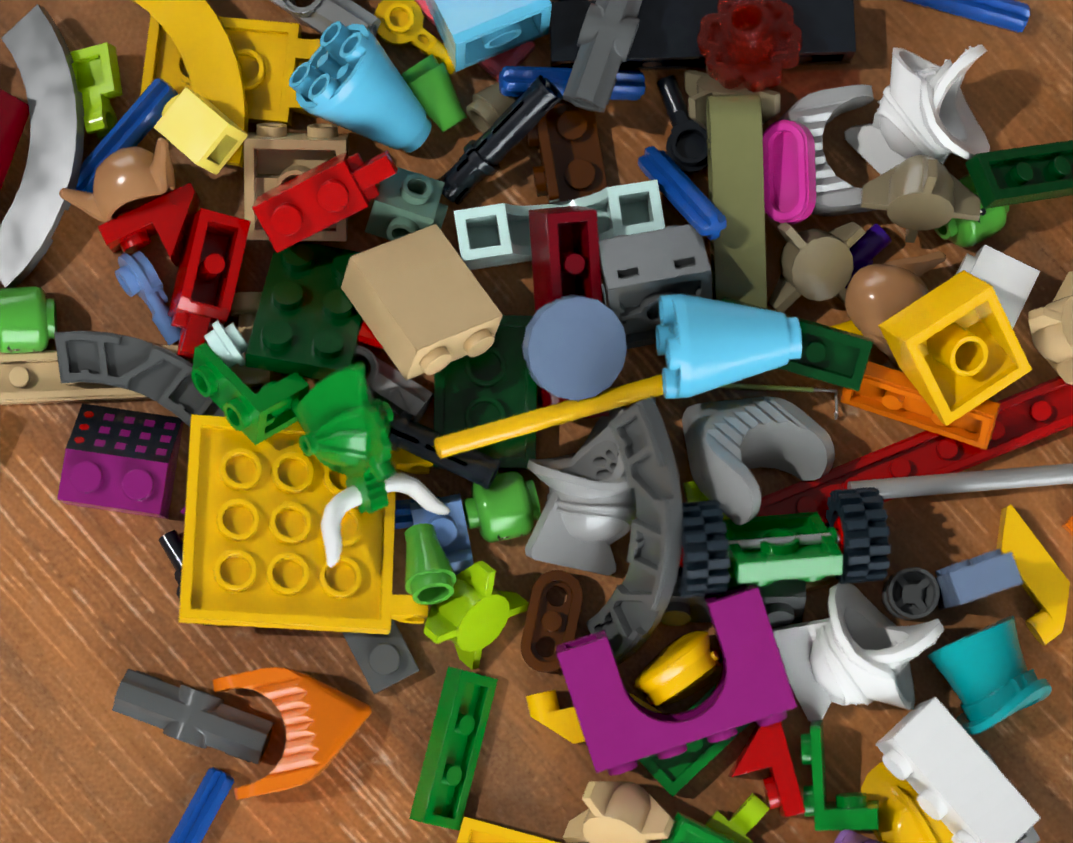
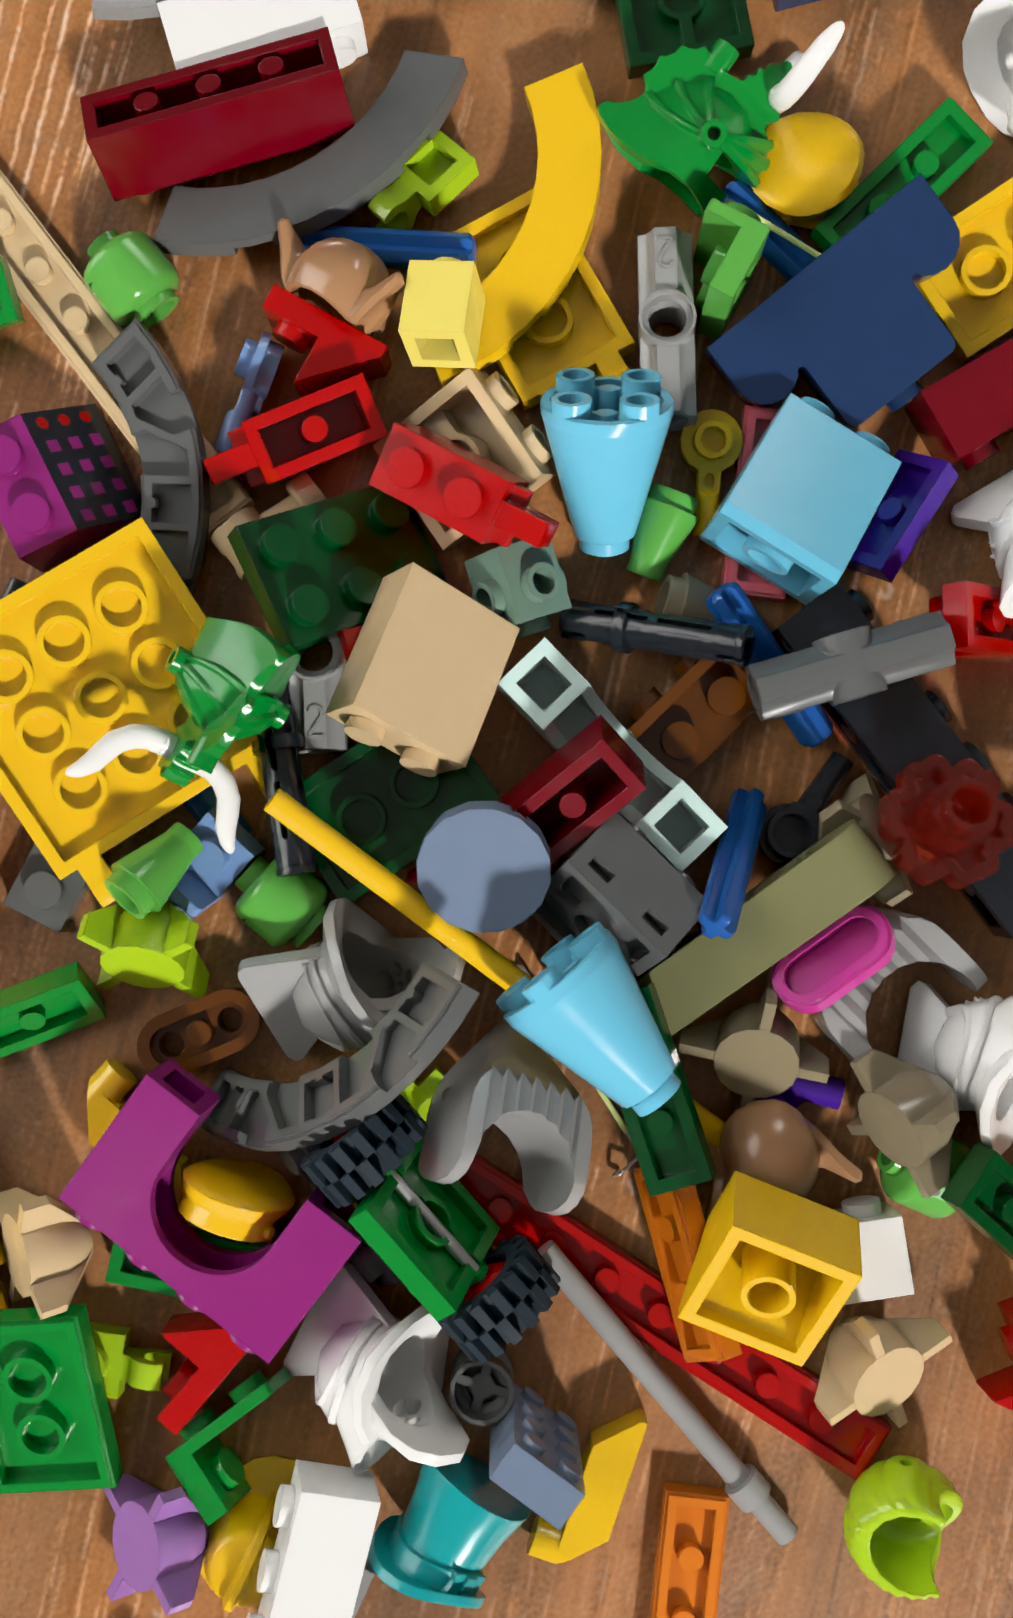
camera: 60 degrees right, 5 degrees up
green bracket [191,343,309,445] -> none
light aqua plate [204,320,248,368] -> none

